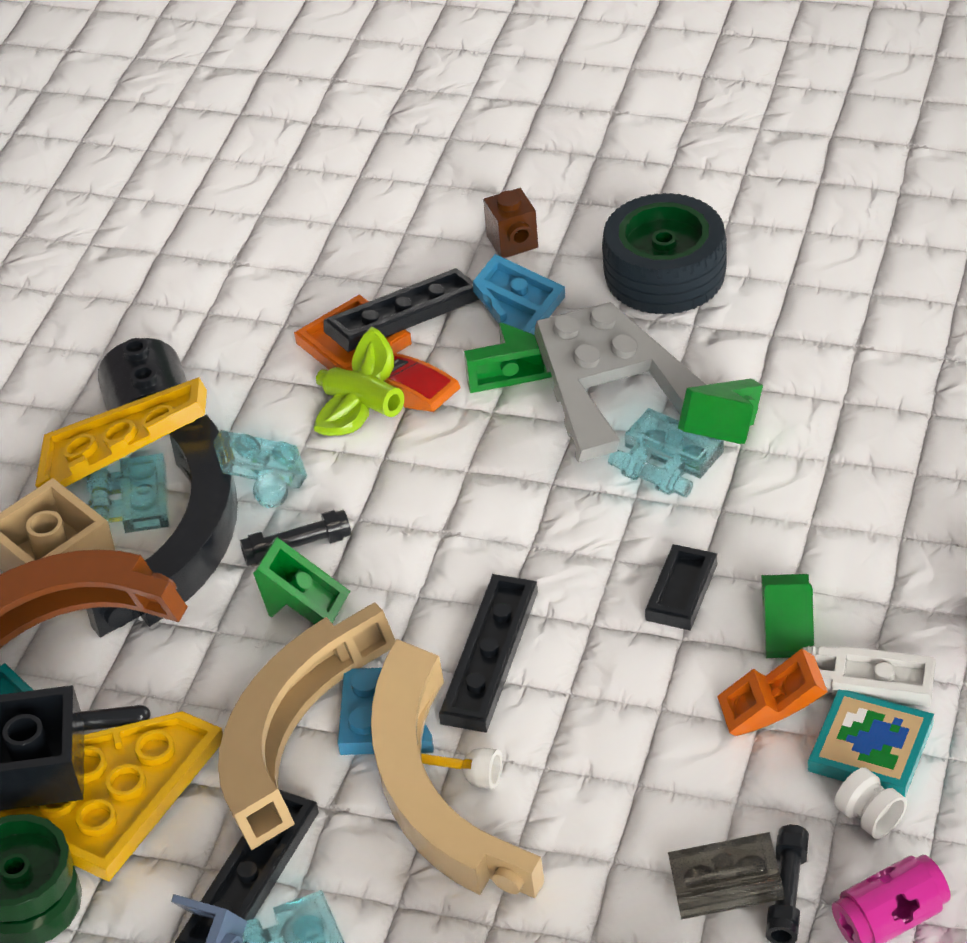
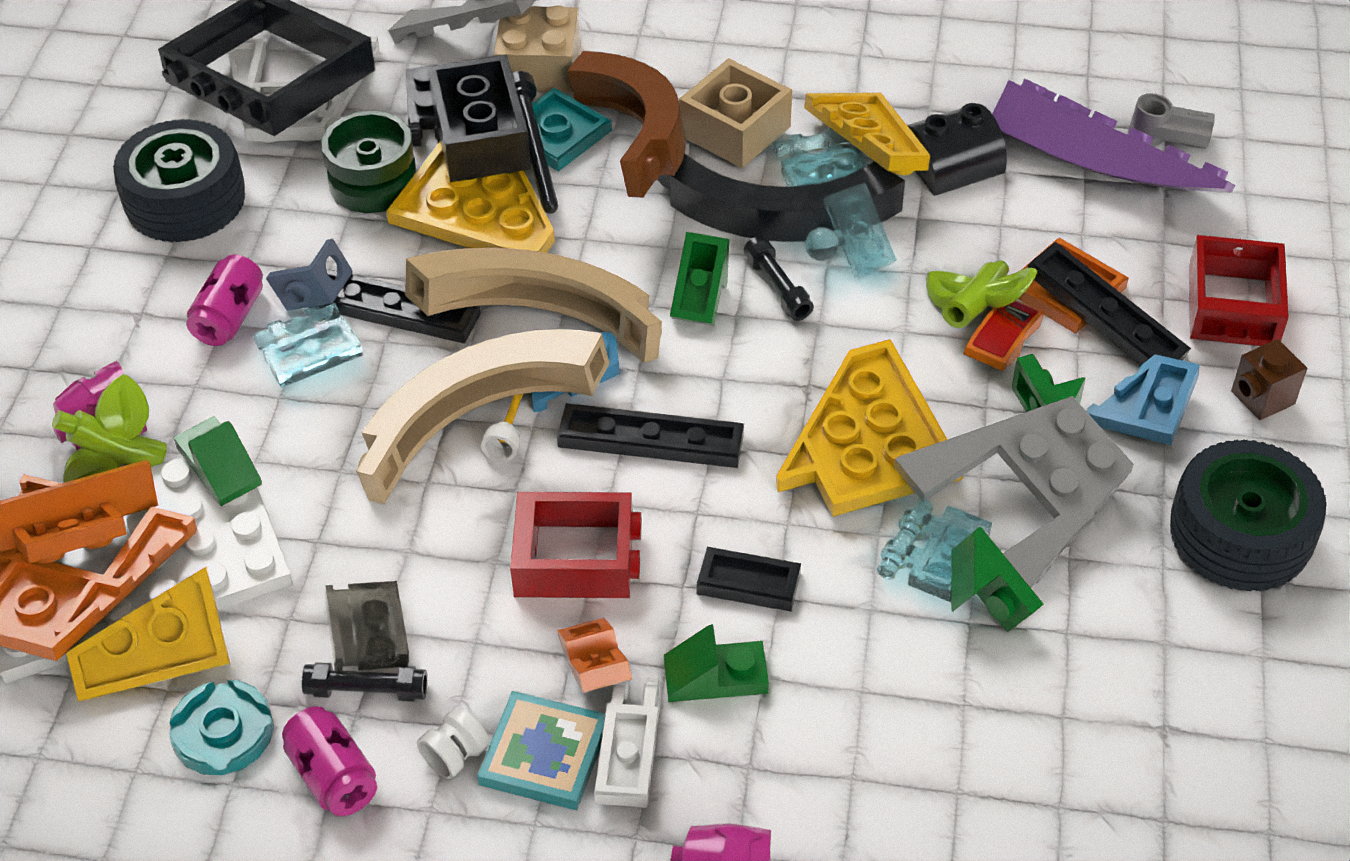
camera: 80 degrees right, 5 degrees up
none -> red window [510,492,642,598]
none -> yellow wing [776,339,963,517]
none -> medium lavender wedge [992,78,1236,193]
none -> light grey piece [1128,93,1215,149]
none -> red window [1189,235,1289,346]

